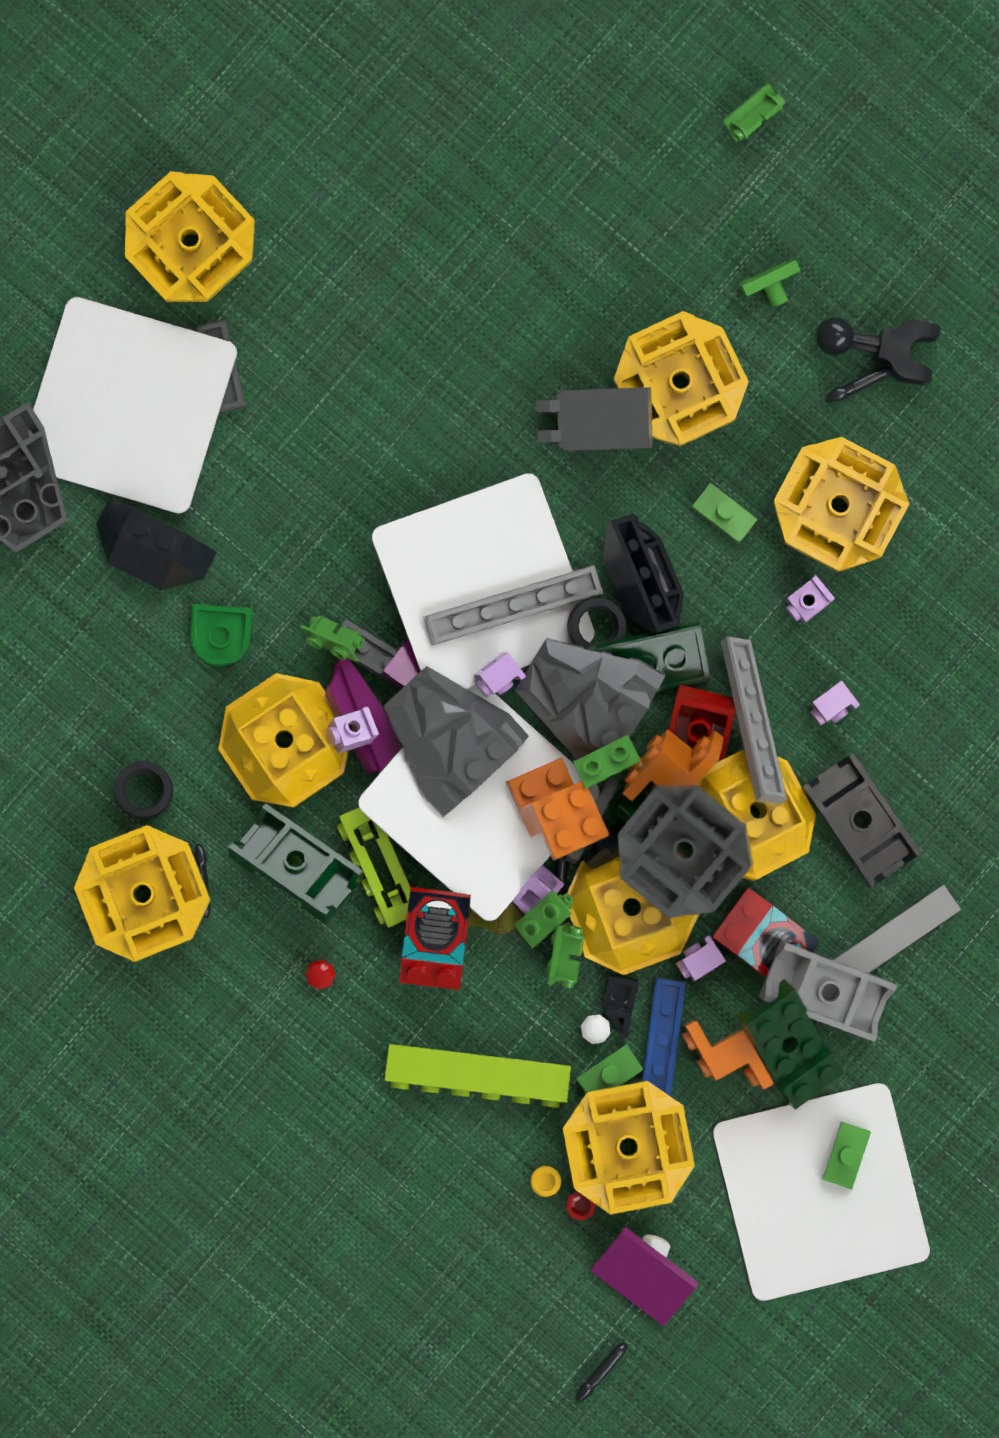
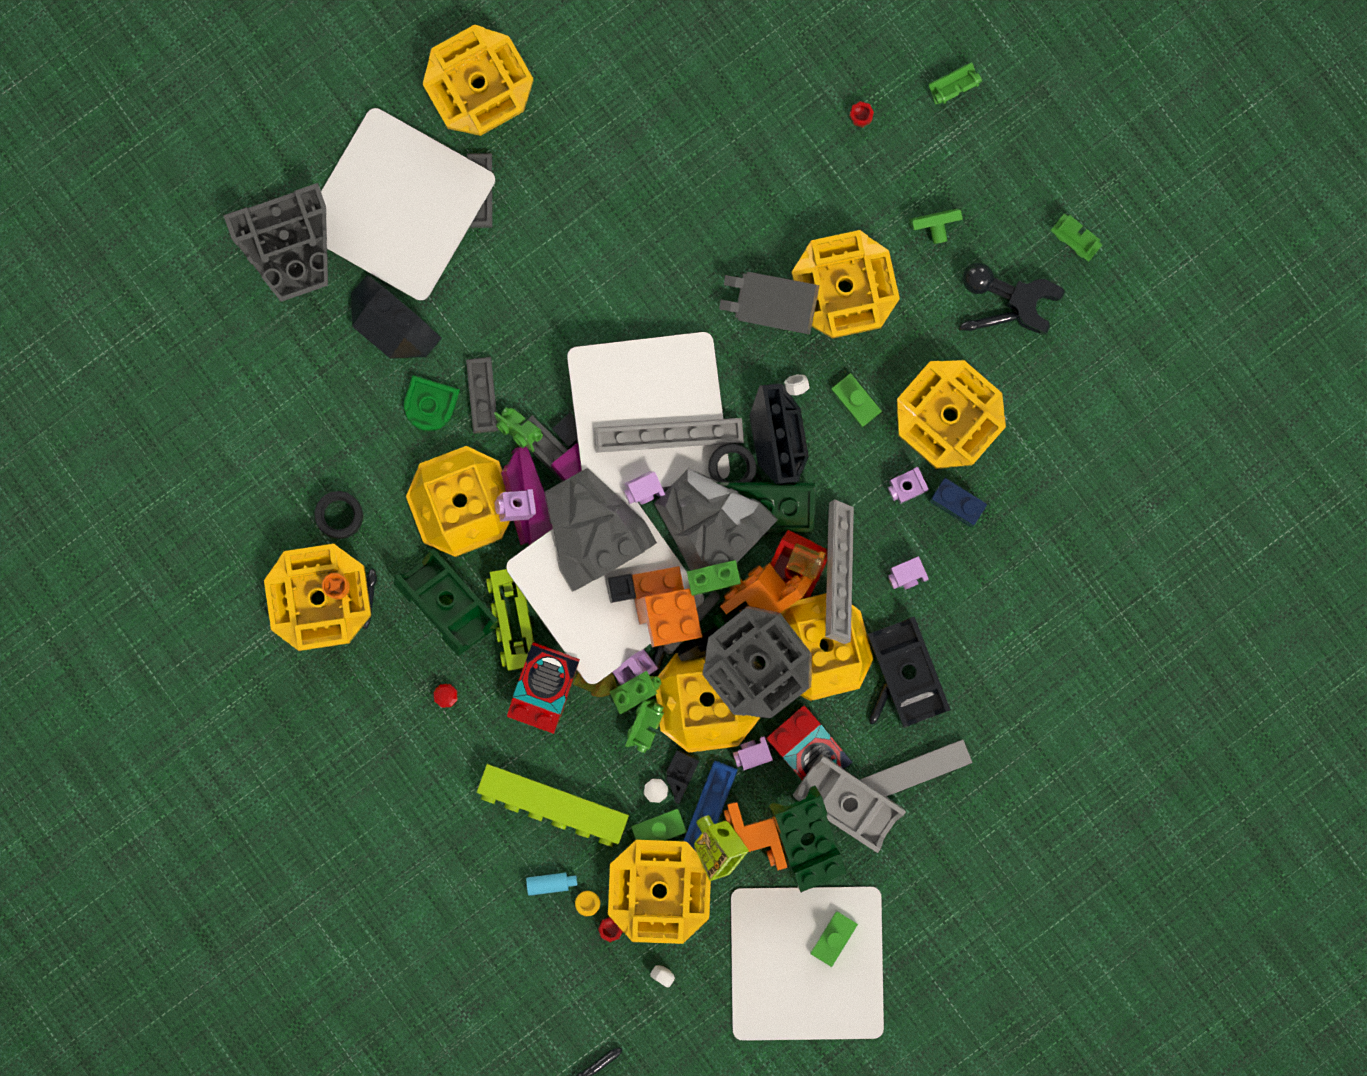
camera: 15 degrees right, 0 degrees up
magenta tile [590,1227,699,1326] -> none
none -> orange wheel [322,573,350,600]
none -> dark grey tile [466,357,499,434]
none -> medium azure cylinder [526,873,577,896]
none -> black tile [552,412,578,447]
none -> black tile [606,574,636,603]
none -> lime torso [694,815,749,881]
none -> white tile [784,374,809,396]
none -> clear yellow tile [786,543,825,581]
none -> red tile [849,101,874,127]
none -> black piece [869,682,890,725]
none -> dark blue brick [929,478,987,528]
none -> bright green hinge [1050,213,1103,262]

